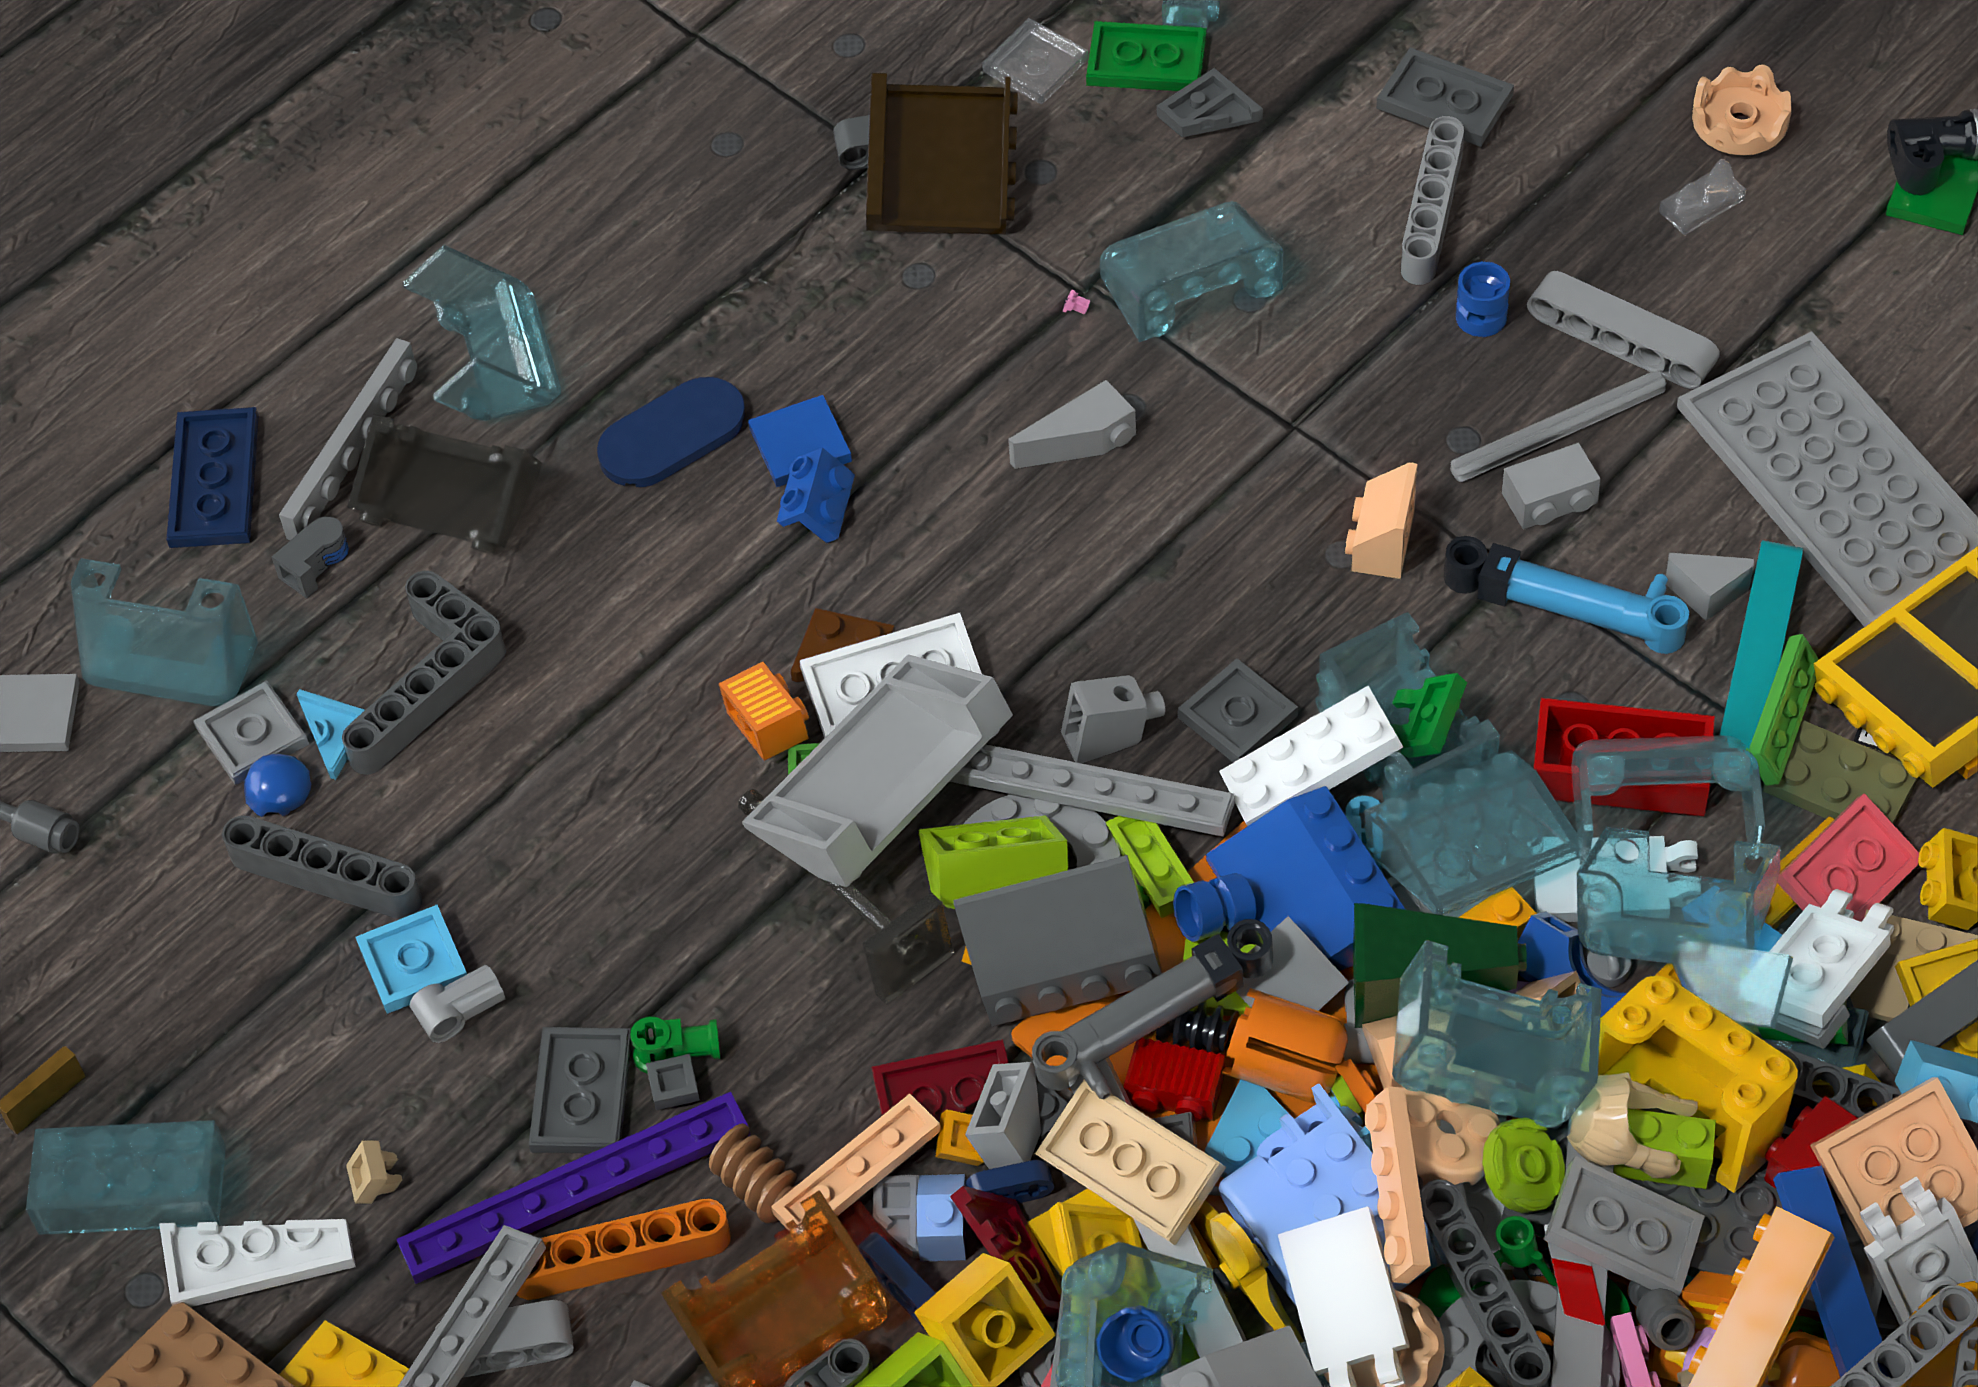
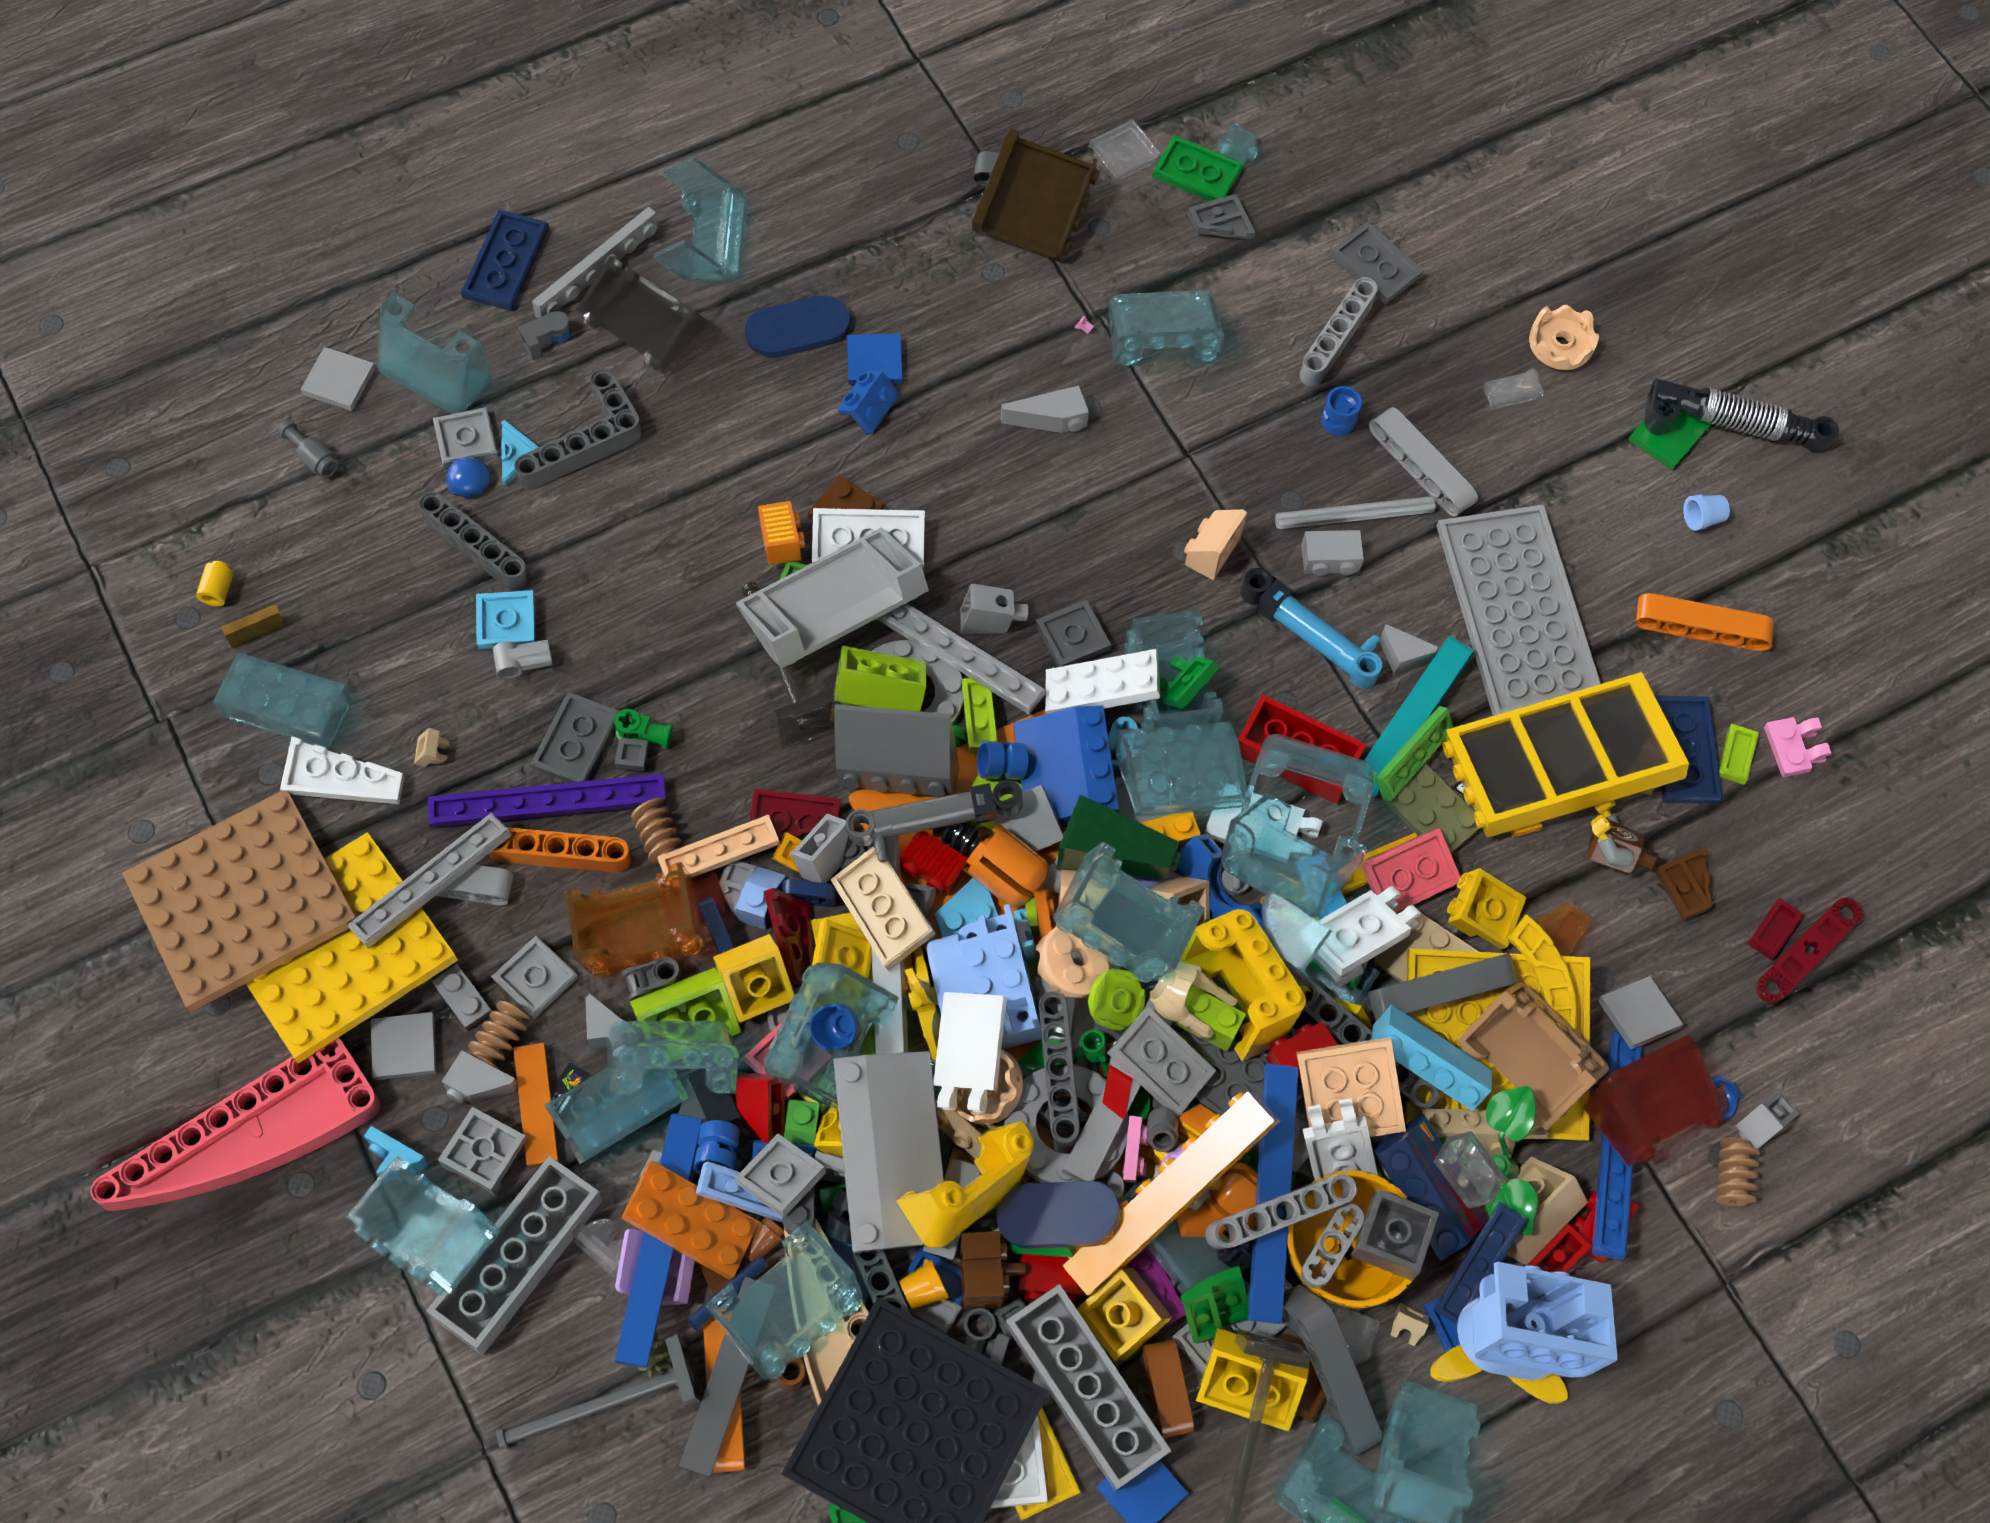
camera: 10 degrees right, 10 degrees up
light nougat plate [1365,1086,1431,1284] -> none

